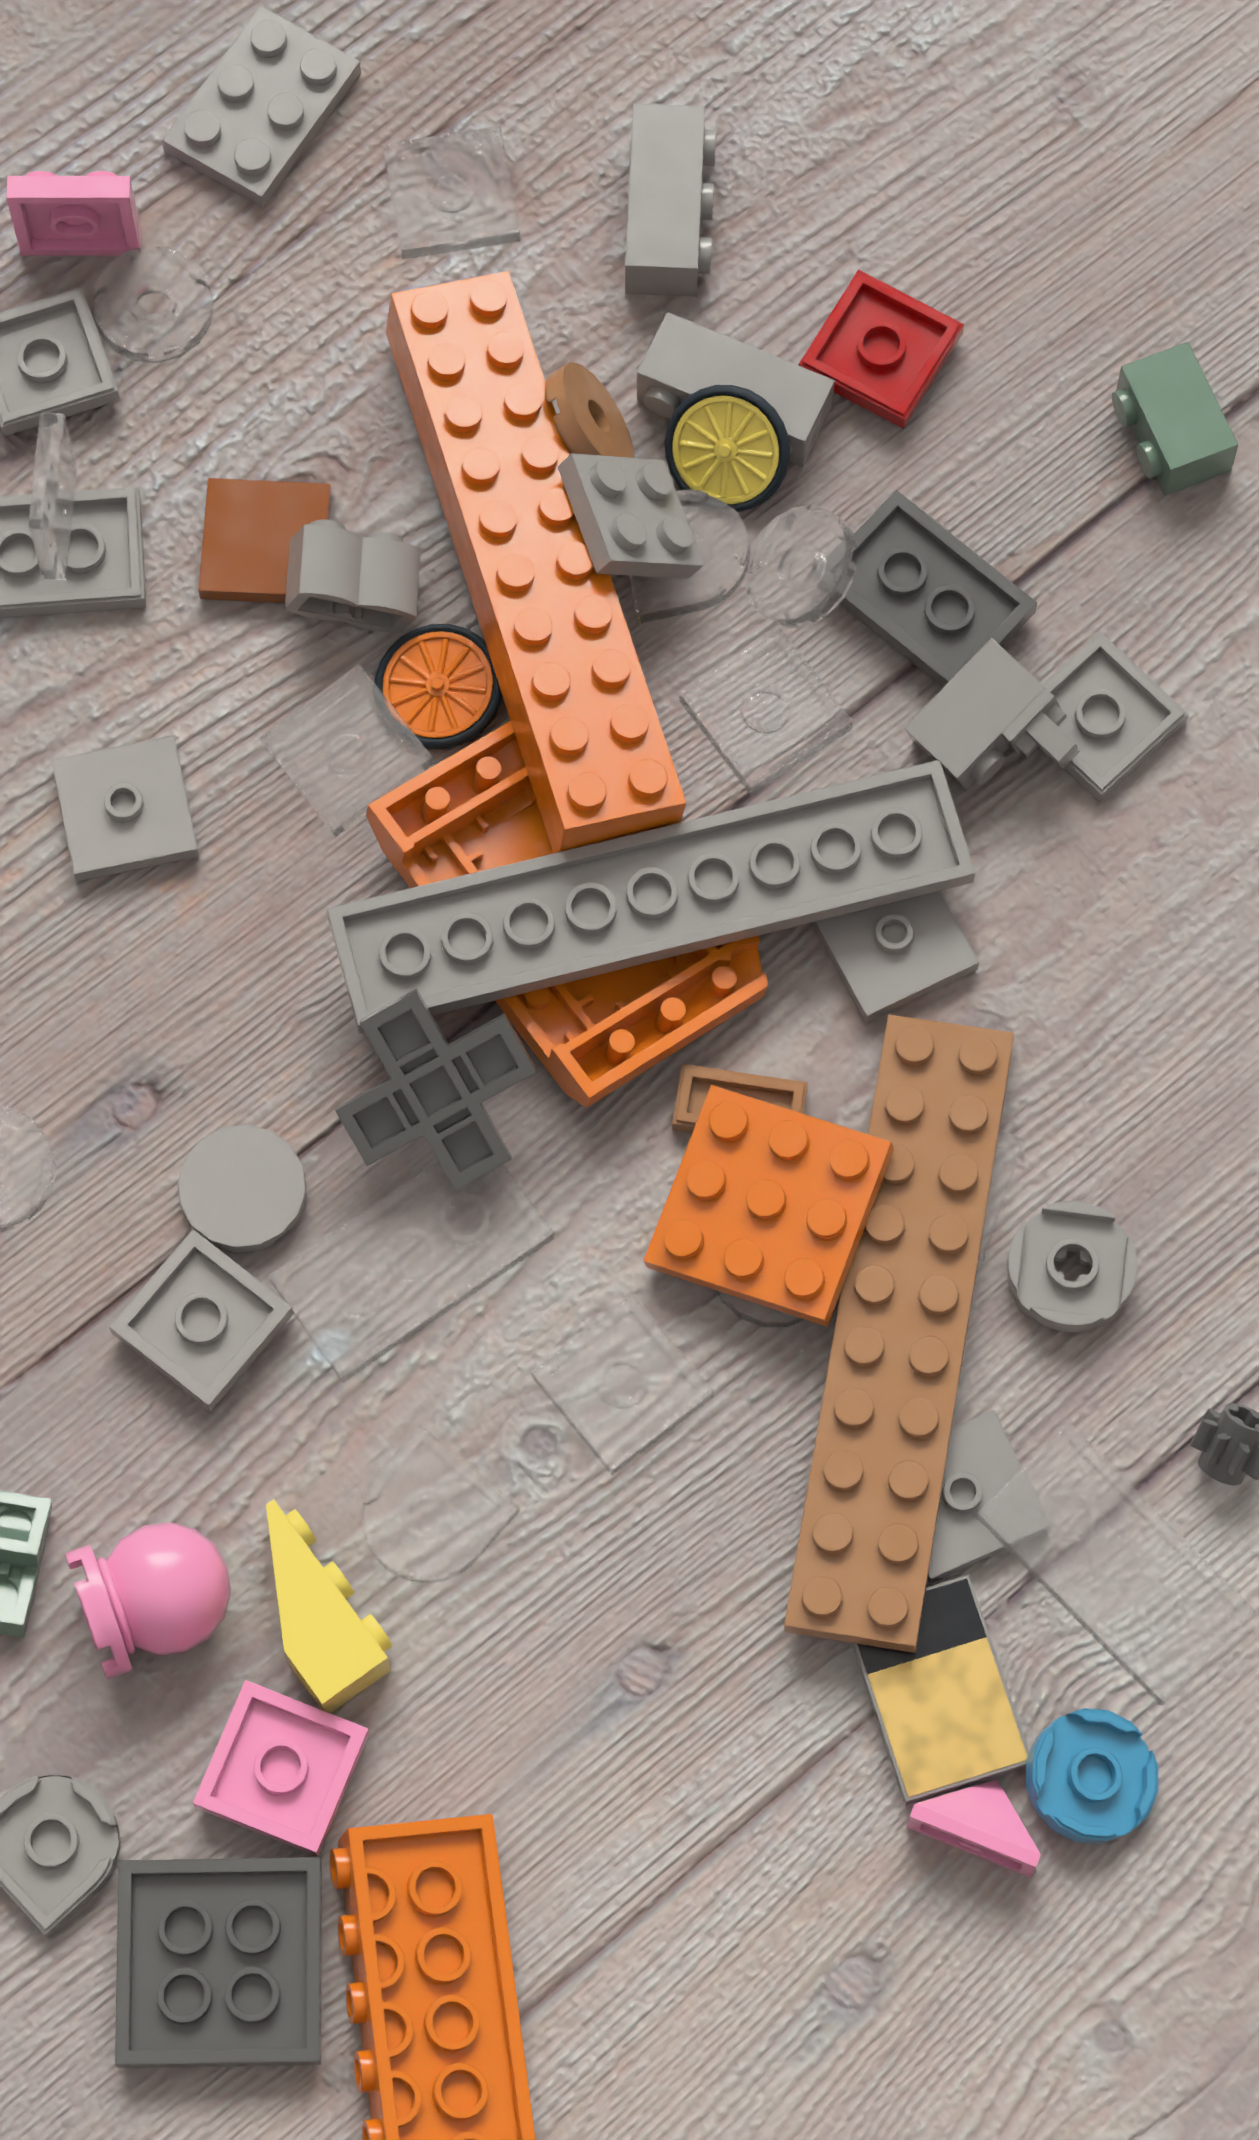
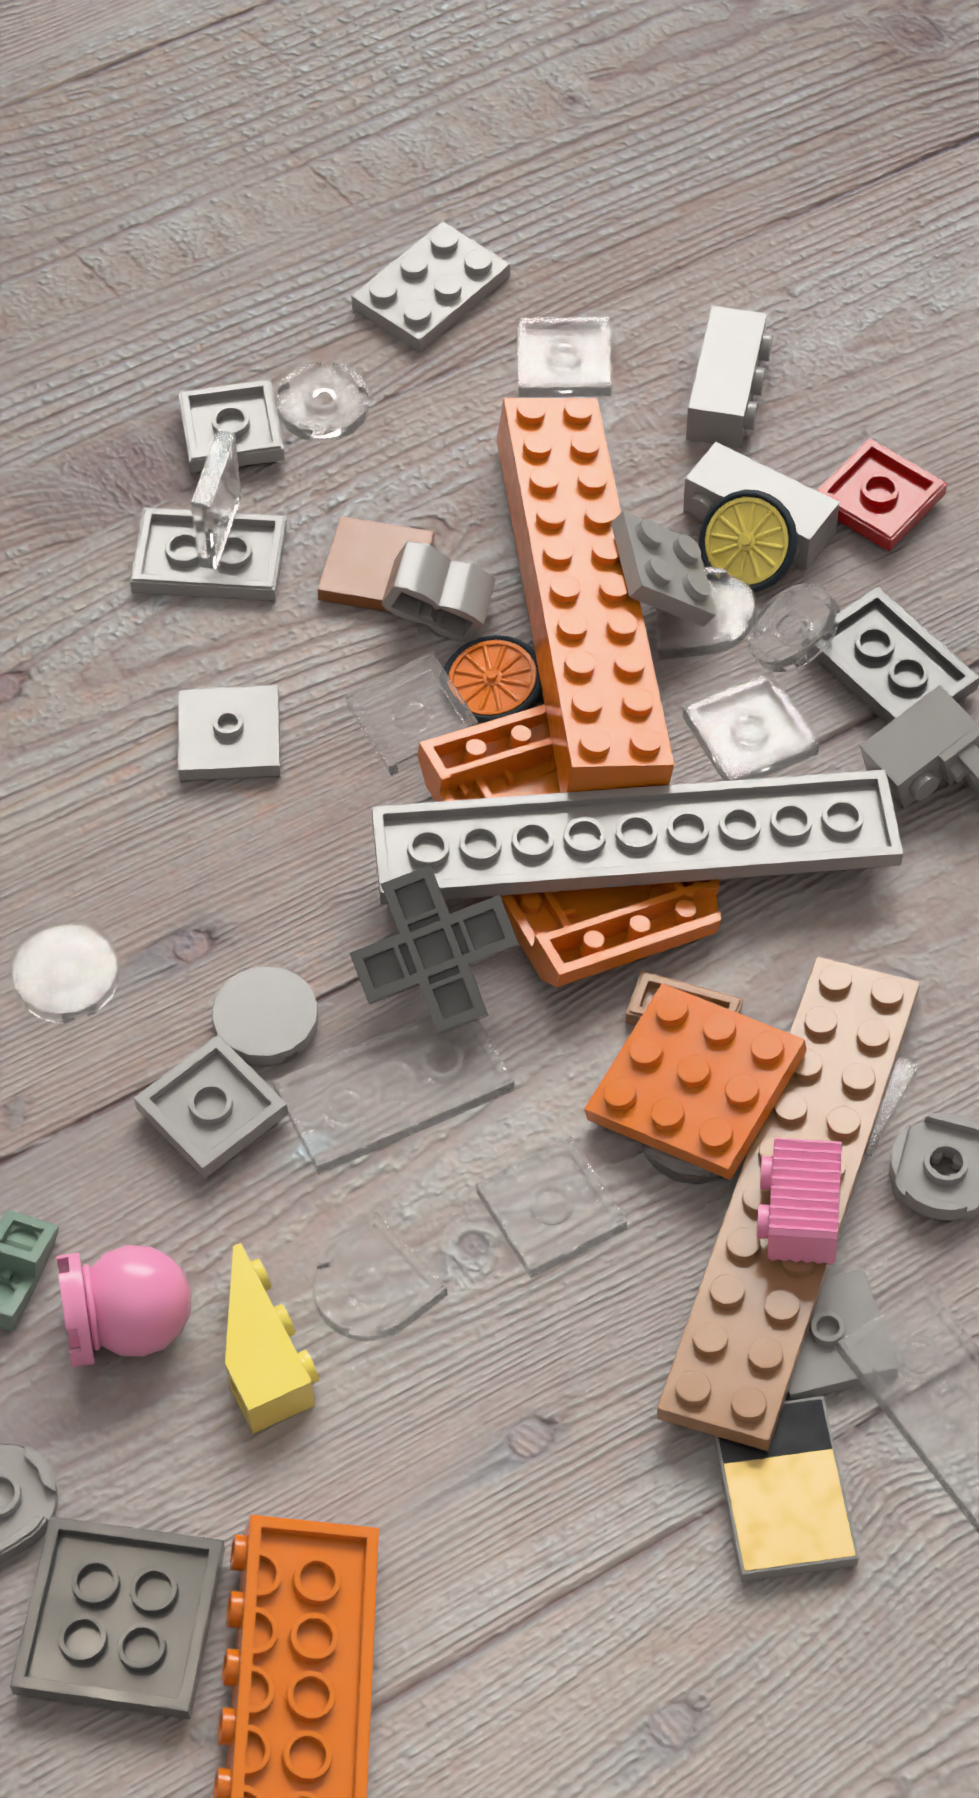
camera: 10 degrees right, 15 degrees down
bright pink plate [6,171,142,256] -> none
bright pink plate [193,1680,370,1857] -> none
medium nougat tile [545,362,634,458] -> none
light grey plate [811,891,979,1023] -> none
bright pink slope [906,1779,1041,1878] -> none
dark azure tile [1026,1708,1158,1844] -> none
none -> bright pink brick [757,1138,842,1265]

